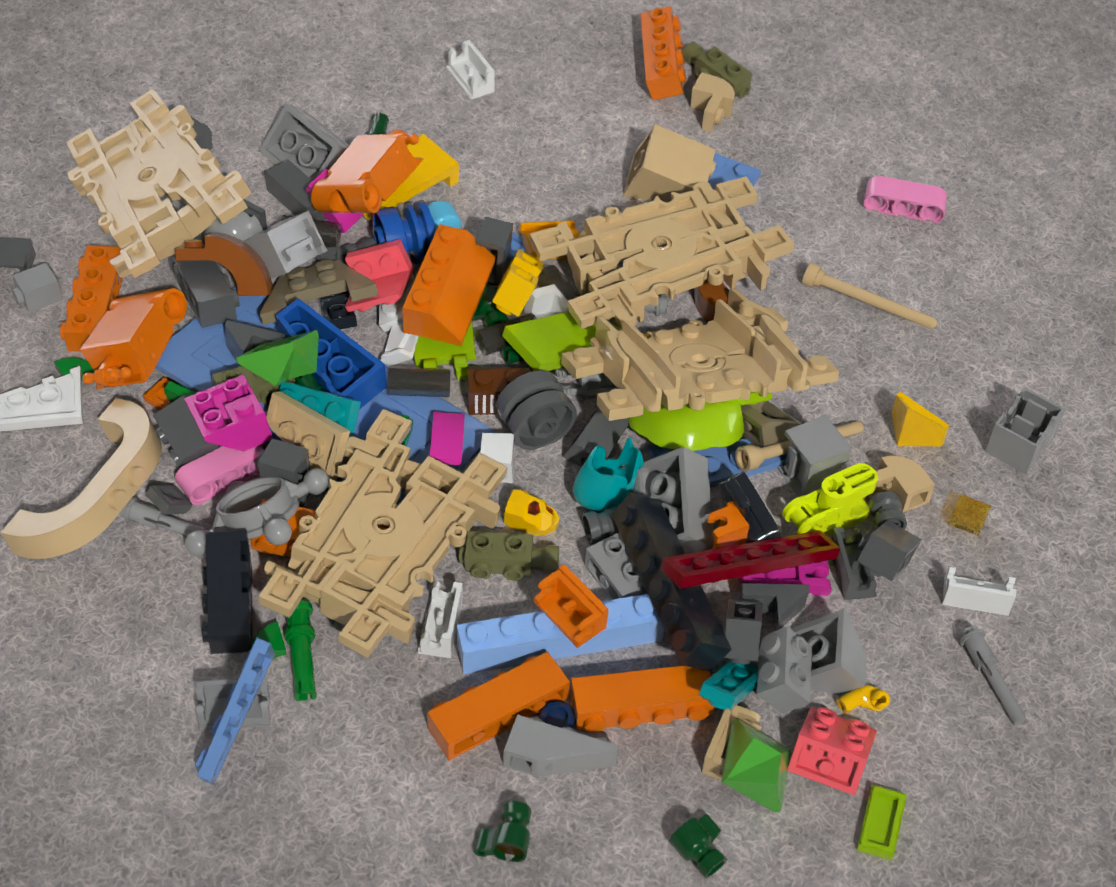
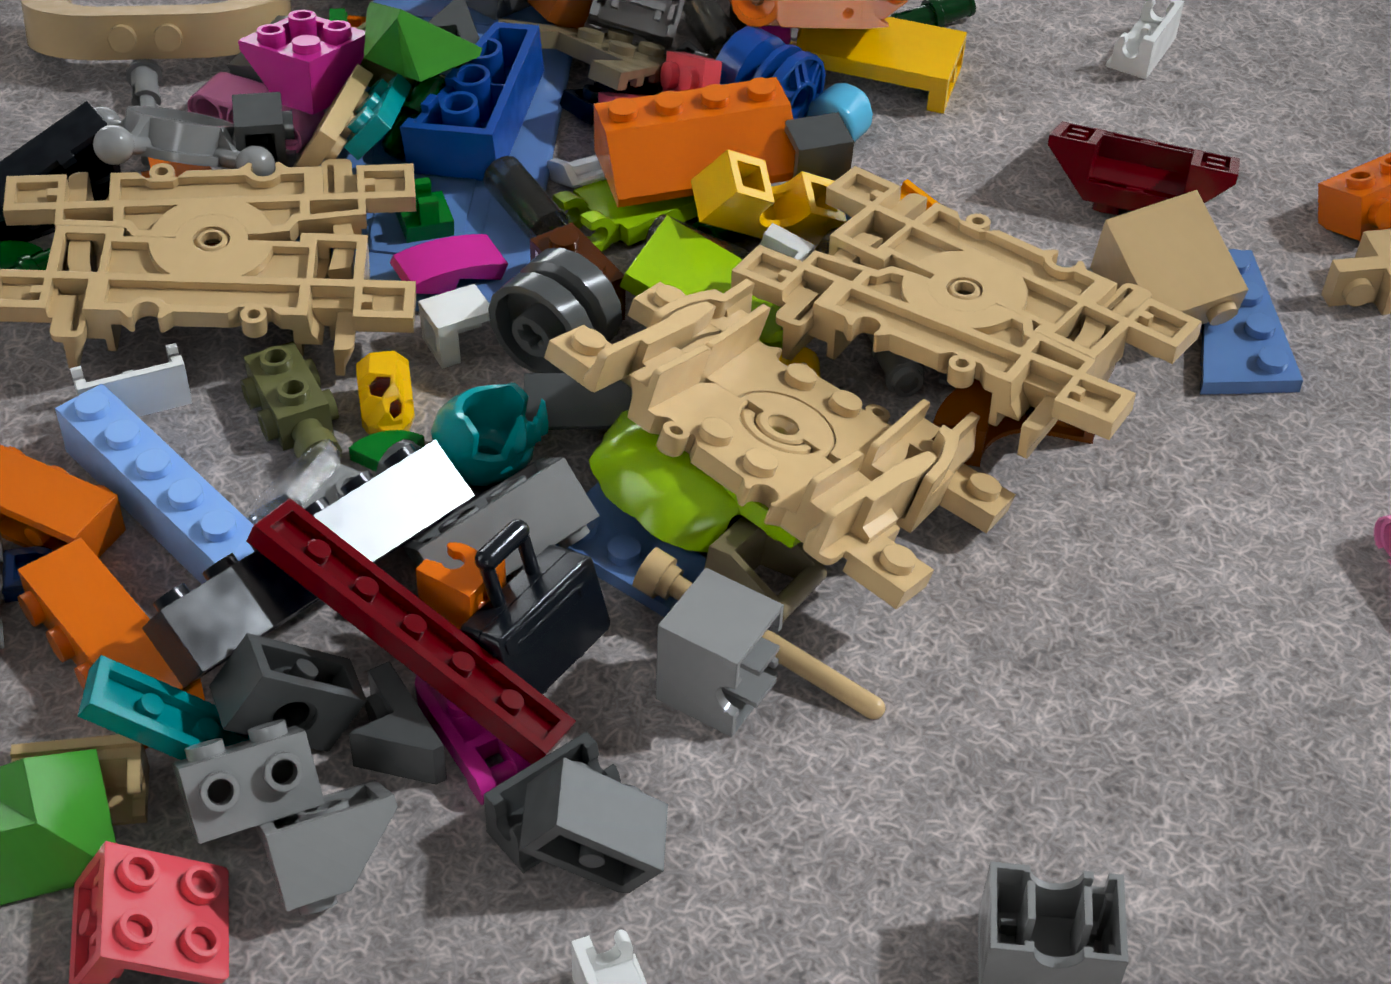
camera: 60 degrees right, 5 degrees down
dark grey tile [146,485,193,515] -> none
orange hinge [534,564,609,648] -> none
neon yellow piece [782,463,878,536] -> none
tan piece [802,262,937,329] -> none
yellow arm [836,685,890,714] -> none
tan brick [862,456,935,512] -> none
dark grey wheel [868,491,907,529] -> none
yellow slope [891,391,950,447] -> none
clear yellow plate [948,494,991,536] -> none
none -> clear tile [243,439,341,525]
none -> green tile [349,430,425,472]
none -> dark red slope [1047,121,1240,215]

